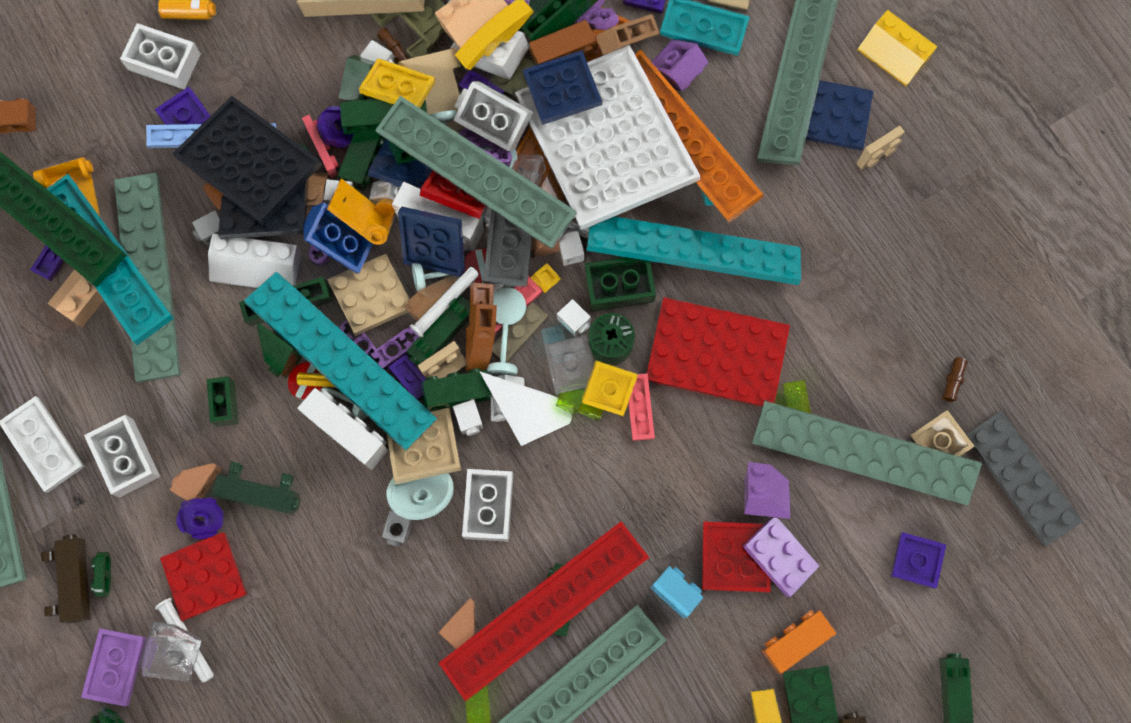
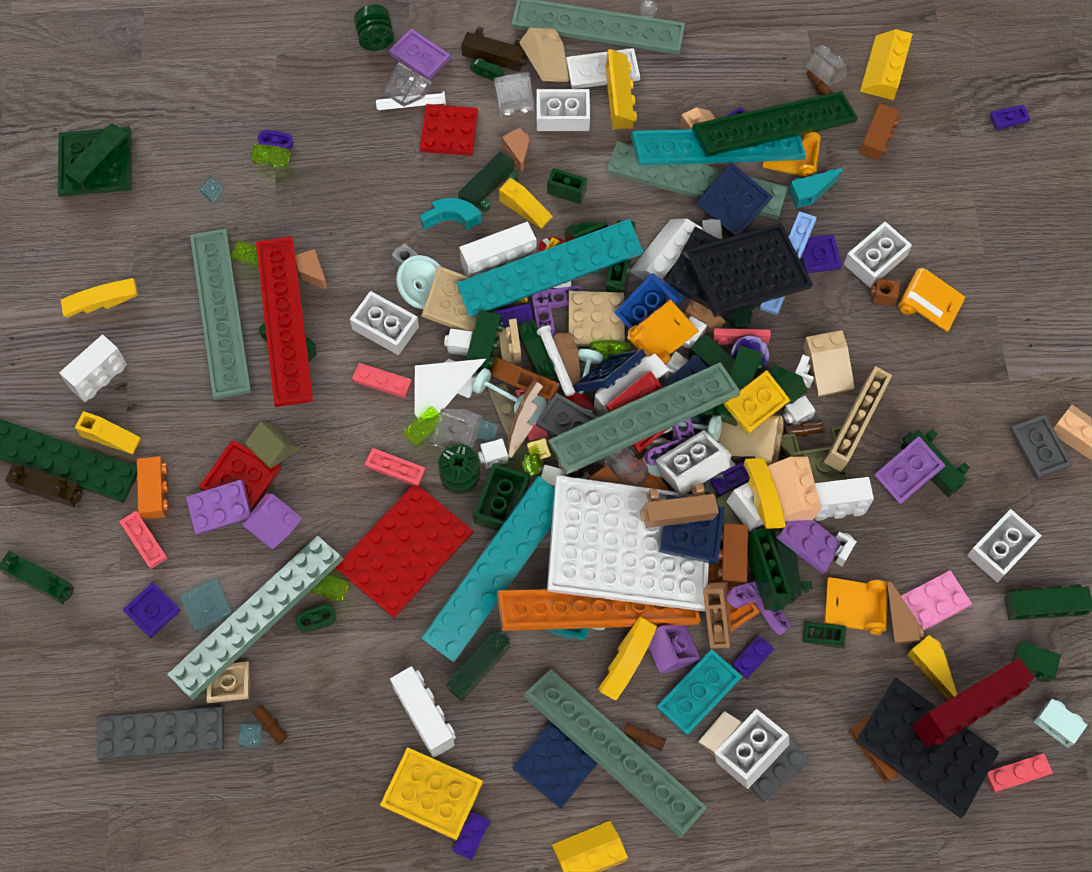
camera: 115 degrees right, 10 degrees down
dark purple plate [176,498,224,539] -> none
yellow plate [581,360,638,416] -> none
medium azure slope [650,566,704,619] -> none
tan plate [856,126,905,170] -> none
none -> coral plate [119,511,168,569]
none -> clear light blue tile [179,579,233,632]
none -> clear light blue plate [238,724,263,748]
none -> olive slope [245,421,300,469]
none -> dark green plate [296,605,336,633]
none -> coral plate [352,363,412,398]
none -> yellow plate [380,747,483,841]
none -> white brick [390,666,456,759]
none -> teal arch [420,198,482,230]
none -> clear green brick [446,630,510,702]
none -> dark purple plate [453,812,490,861]
none -> clear slope [494,72,533,116]
none -> yellow slope [499,178,553,230]
none -> slope [506,379,543,458]
none -> tan slope [519,27,569,82]
none -> clear neon green slope [522,449,544,476]
none -> clear neon green slope [589,340,630,358]
none -> yellow slope [598,616,657,701]
none -> yellow slope [605,49,637,130]
none -> reddish brown pin [623,722,666,751]
none -> medium nougat brick [640,483,719,528]
none -> dark blue plate [696,162,773,236]
none -> teal slope [789,168,842,209]
none -> white bracket [795,355,814,388]
none -> tan slope [803,330,855,397]
none -> dark orange brick [870,279,900,307]

